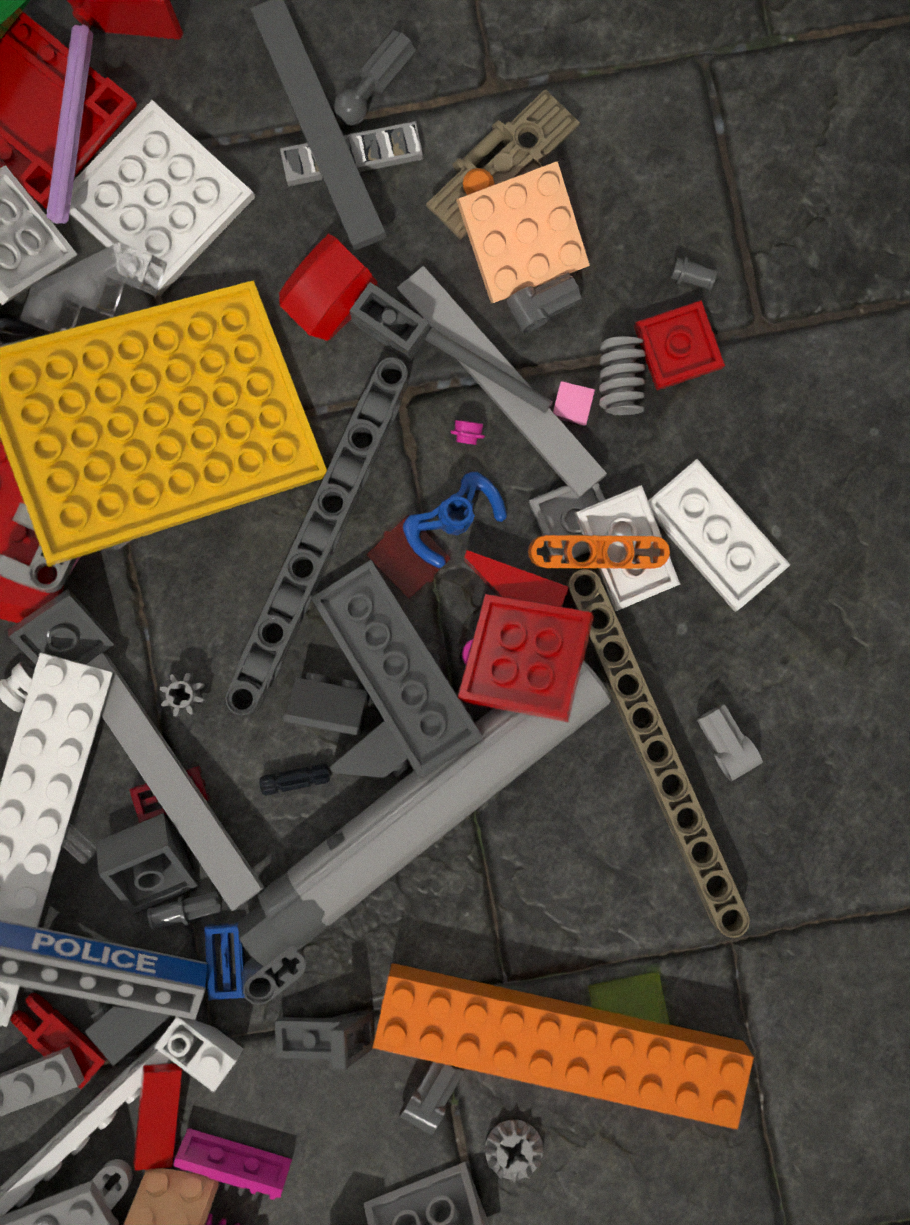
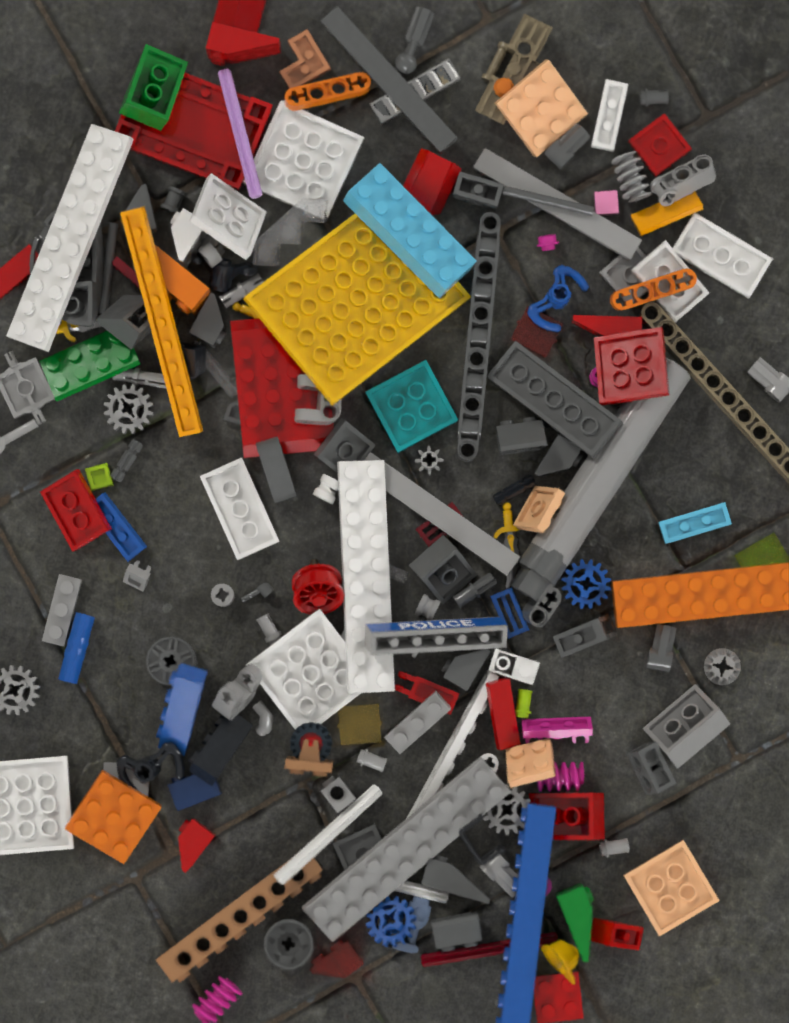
camera: 15 degrees left, 0 degrees up
none -> nougat plate [280,29,331,89]
none -> orange beam [284,72,371,111]
none -> medium azure brick [343,163,476,299]
none -> teal plate [365,360,458,453]
none -> light grey wheel [415,594,441,620]
none -> piece [493,502,520,589]
none -> light nougat plate [513,486,565,533]
none -> lime pin [515,689,533,719]
none -> blue gear [561,559,611,609]
none -> white plate [591,79,628,152]
none -> light orange tile [631,191,703,236]
none -> light grey piece [650,155,716,206]
none -> medium azure plate [658,502,732,544]

